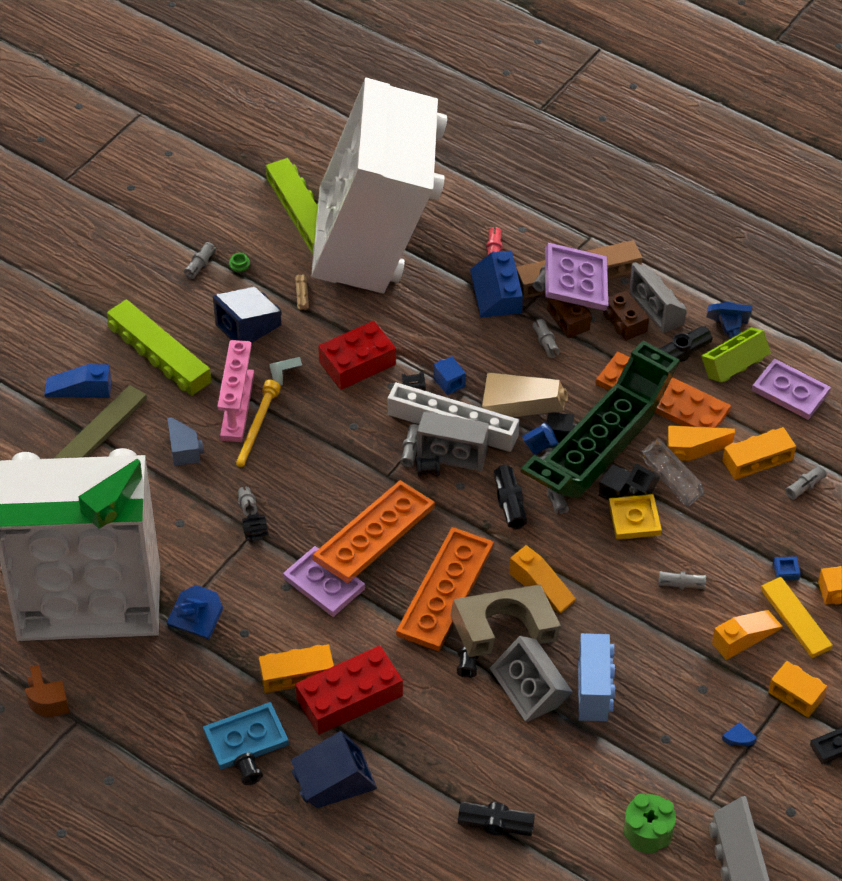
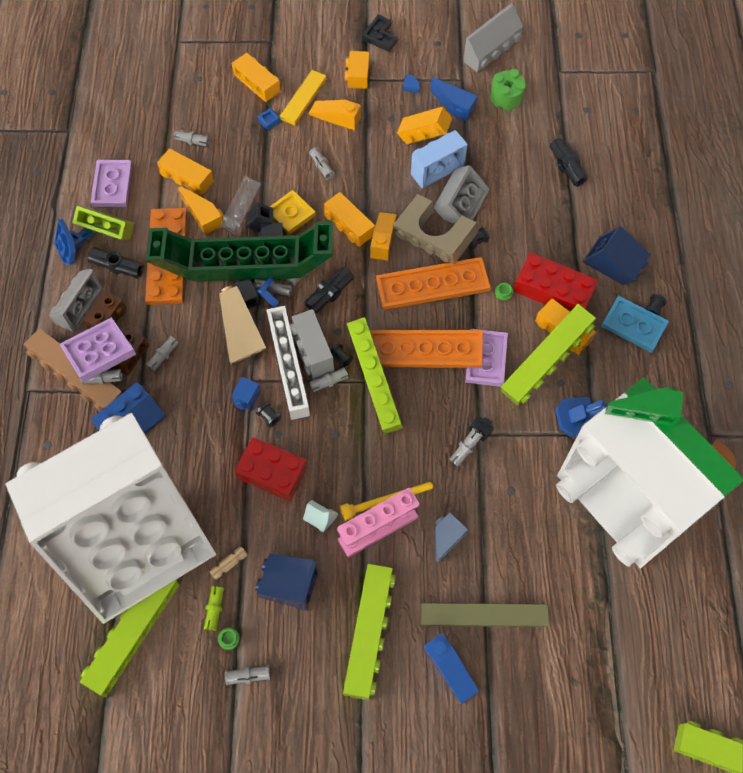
camera: 125 degrees left, 15 degrees up
none -> lime pin [203,586,225,631]
none -> light orange brick [324,192,375,247]
none -> lime brick [347,317,403,435]
none -> light orange brick [397,106,452,144]
none -> blue slope [430,77,477,121]
none -> bright green plate [495,283,513,301]
none -> lime brick [501,304,596,406]

